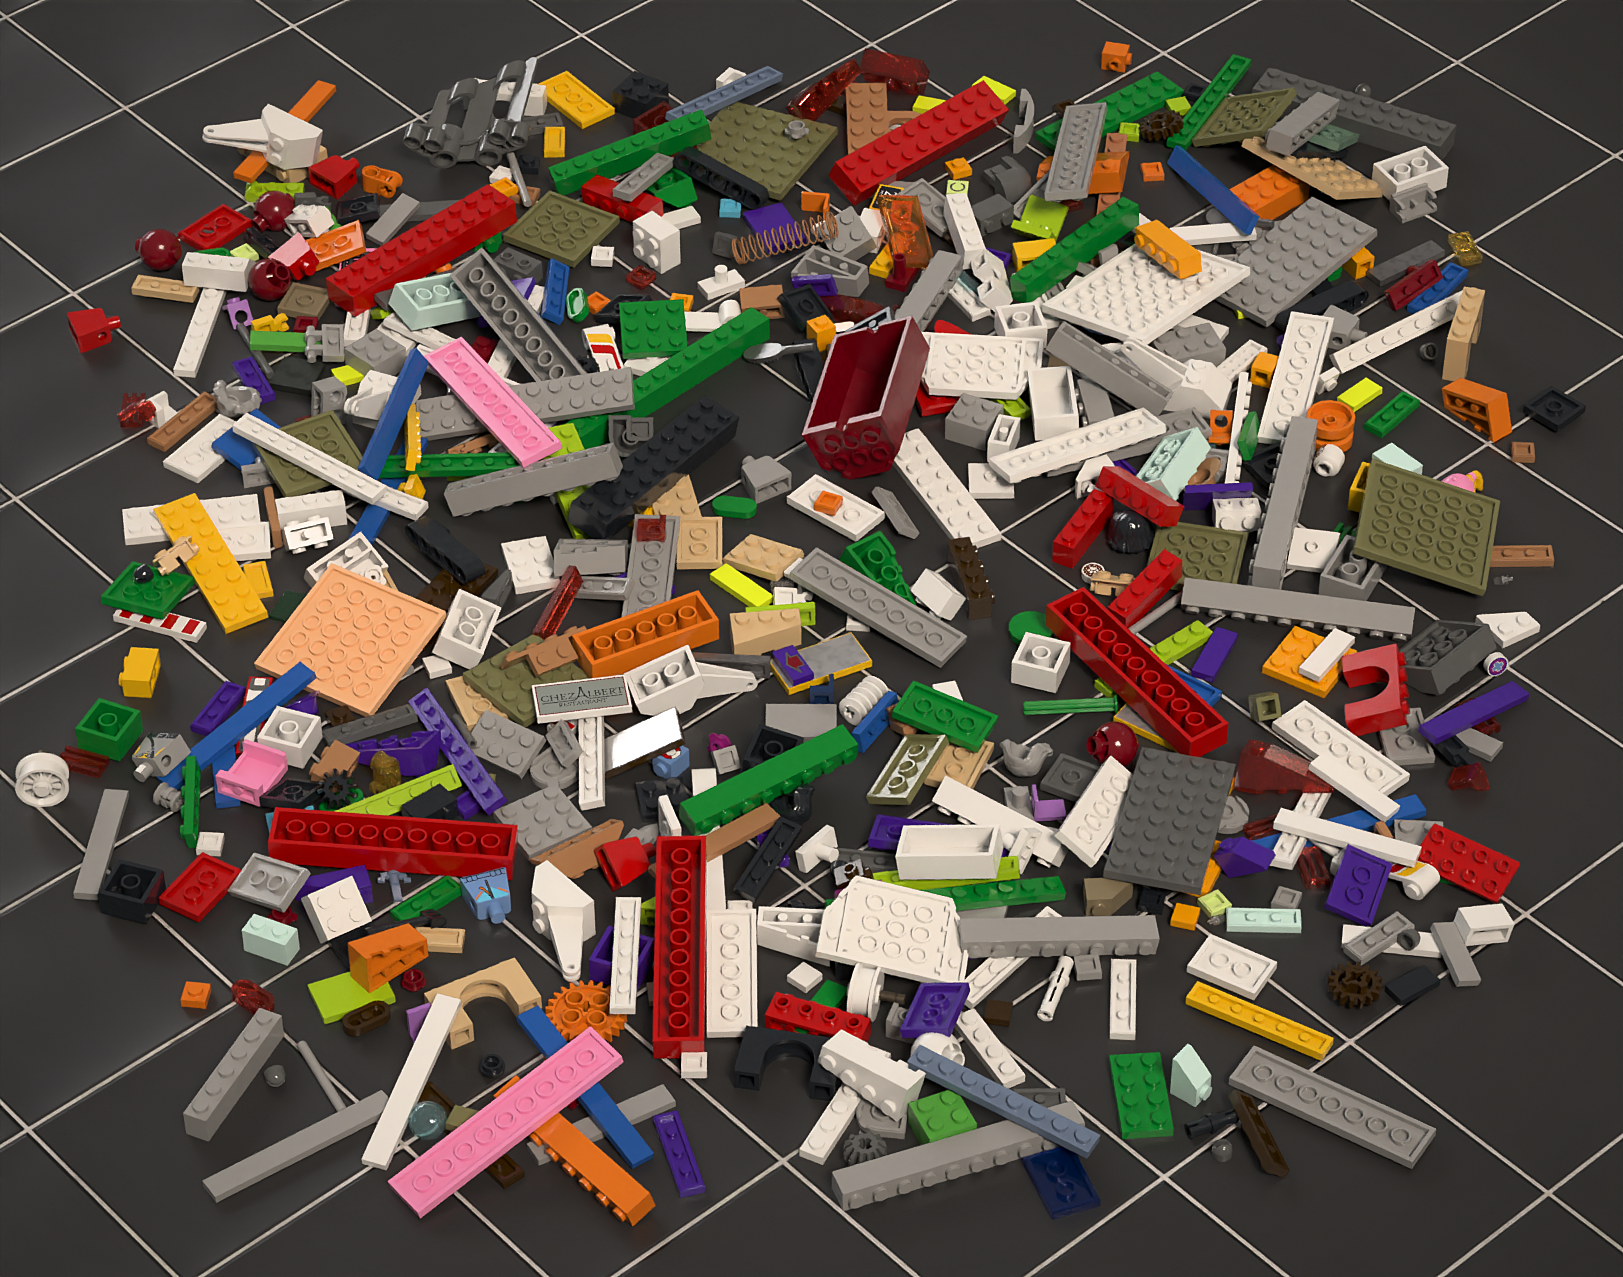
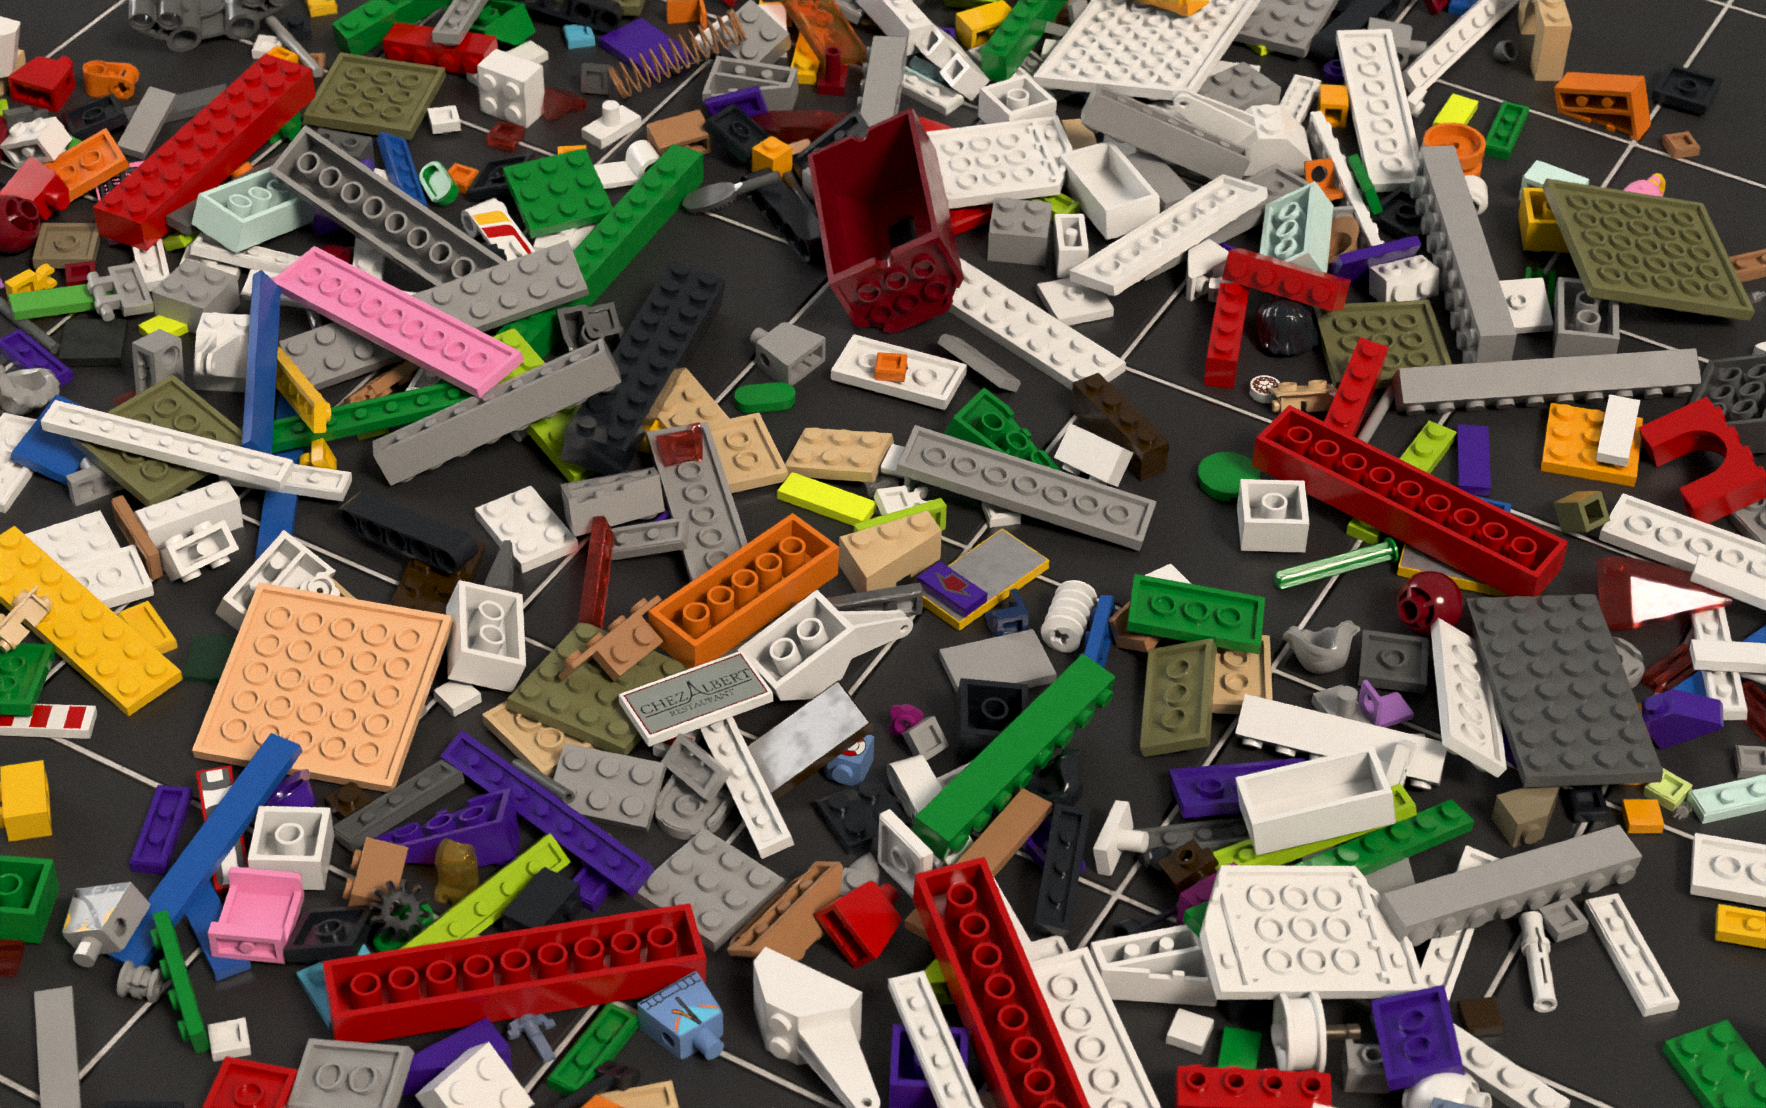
camera: 20 degrees left, 0 degrees up
none -> clear red tile [543,87,588,122]

